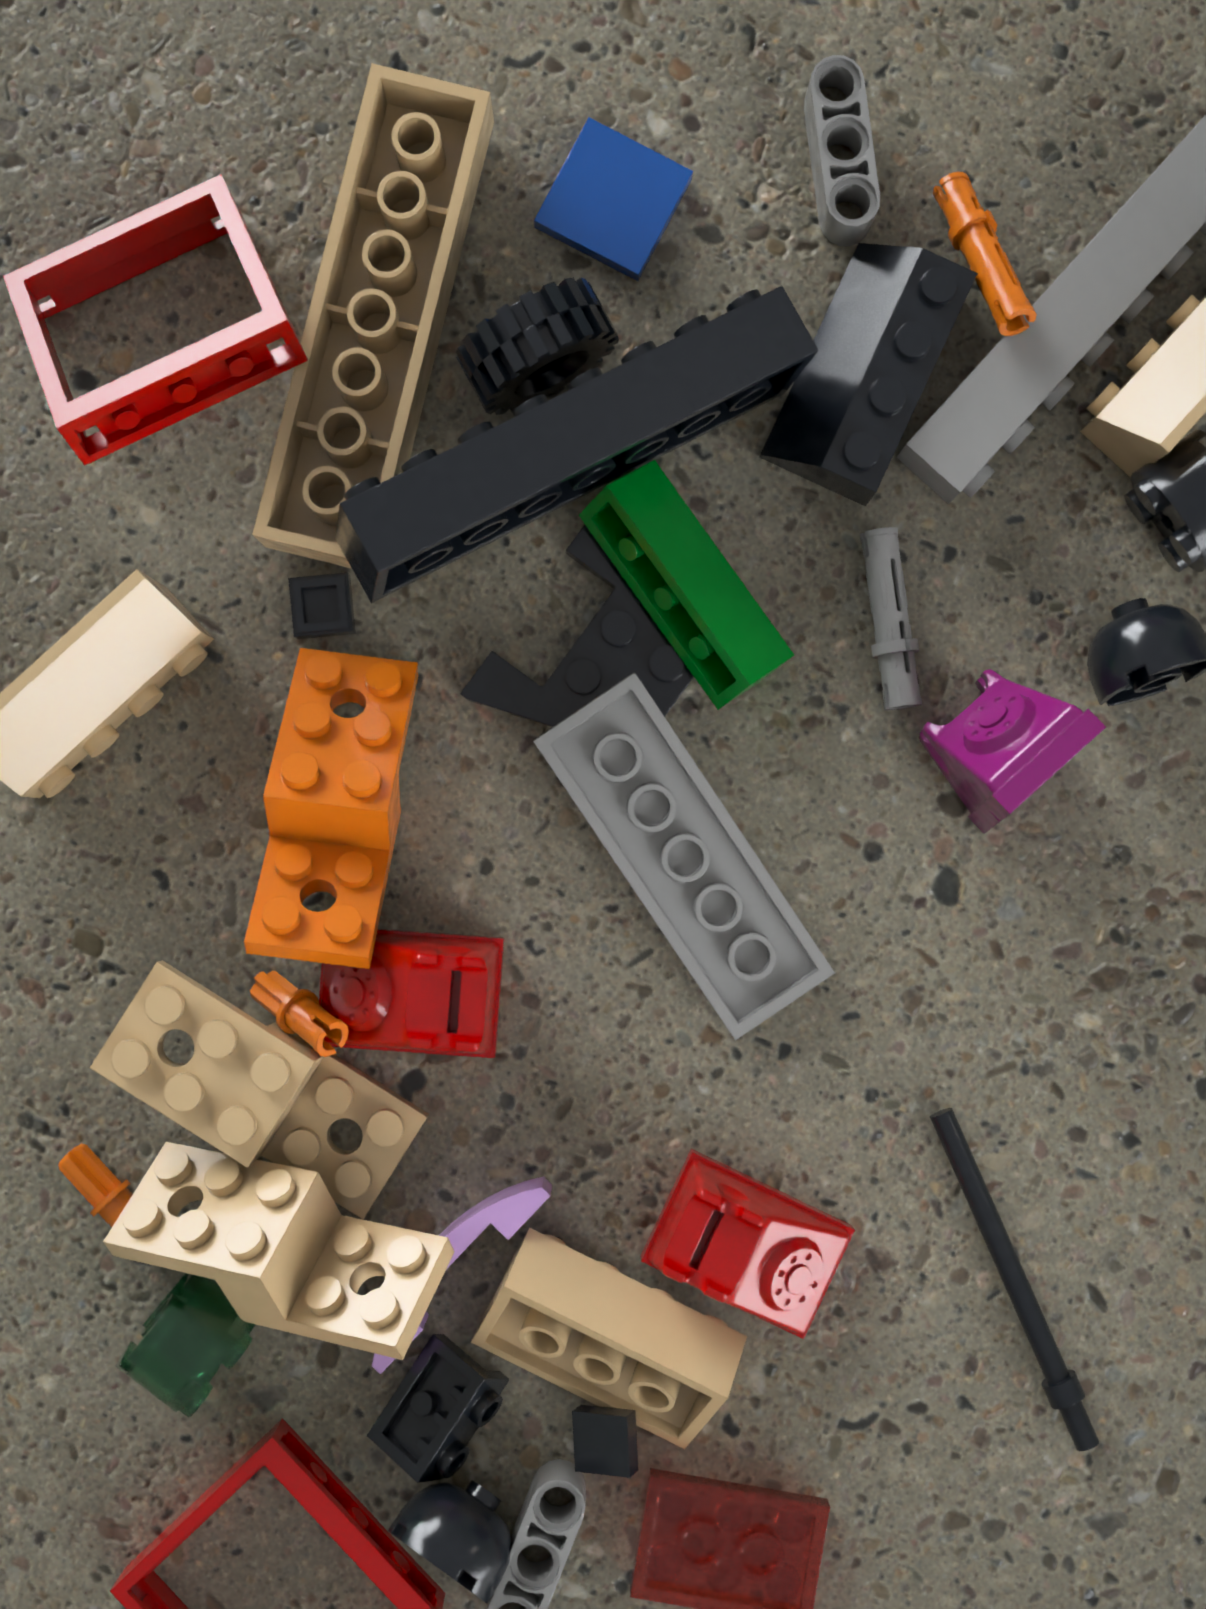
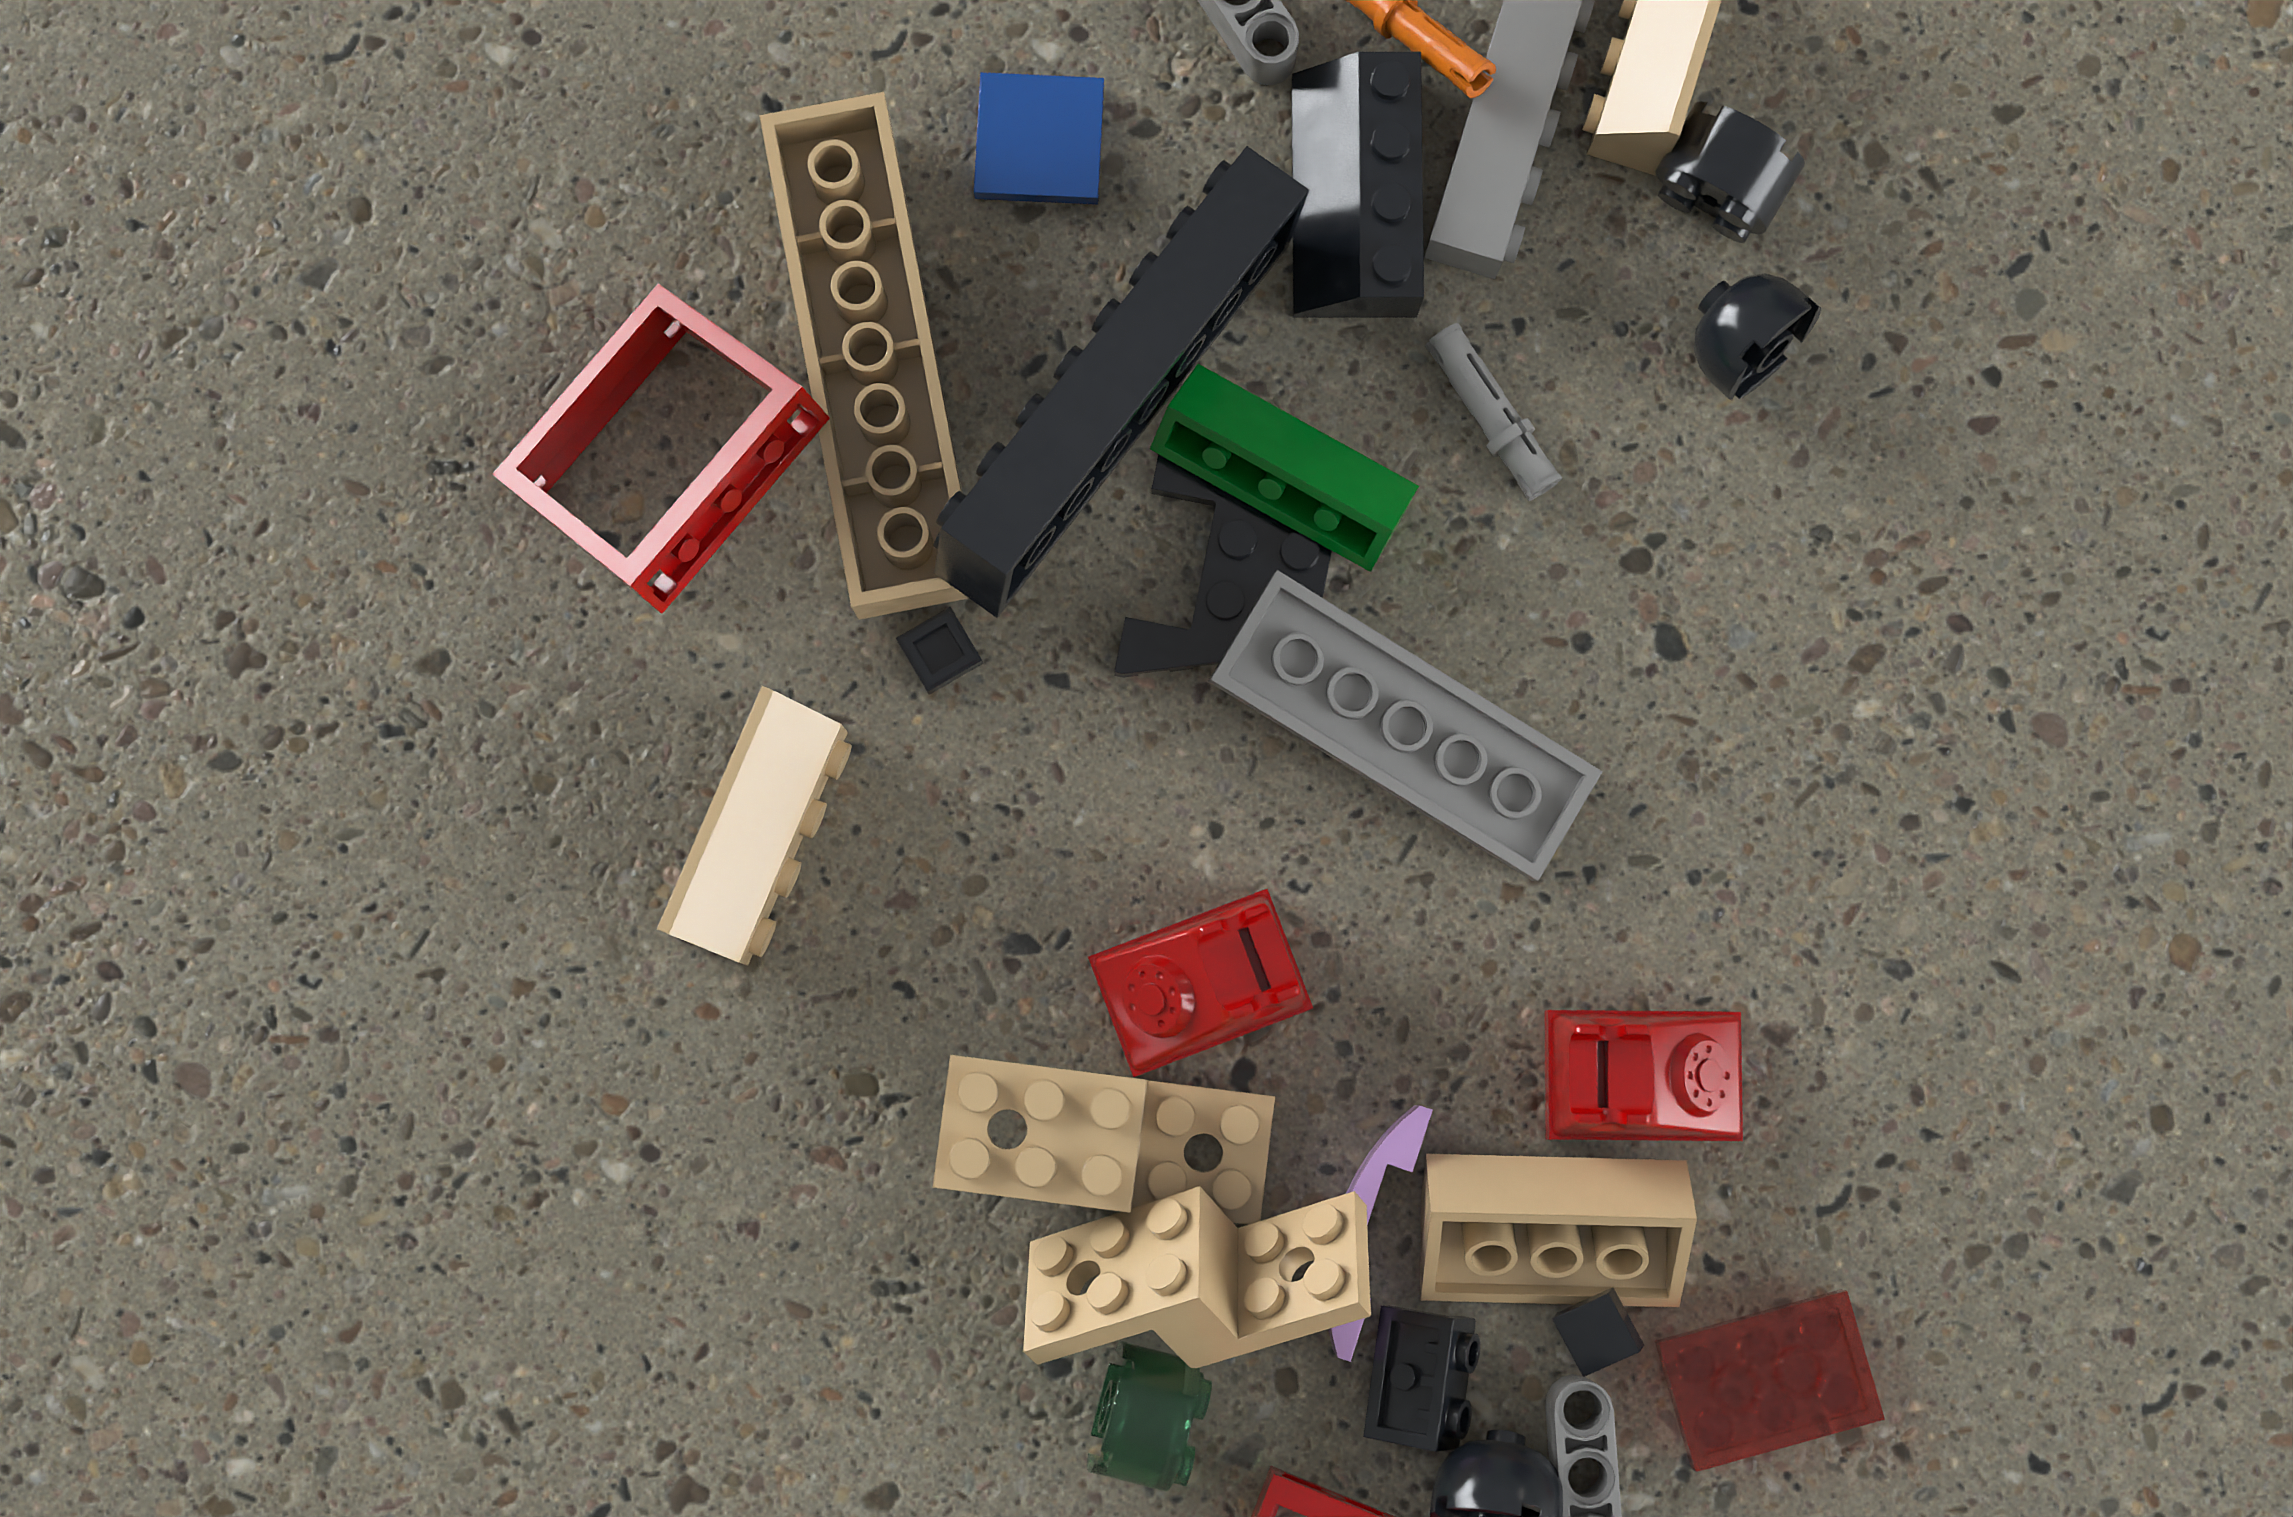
camera: 20 degrees left, 5 degrees down
orange axle [58,1143,133,1227] -> none
orange bracket [244,648,418,969] -> none
orange axle [250,971,349,1057] -> none
black bush [456,277,619,415] -> none
magenta piece [918,669,1106,834] -> none
black bar [930,1108,1099,1451] -> none

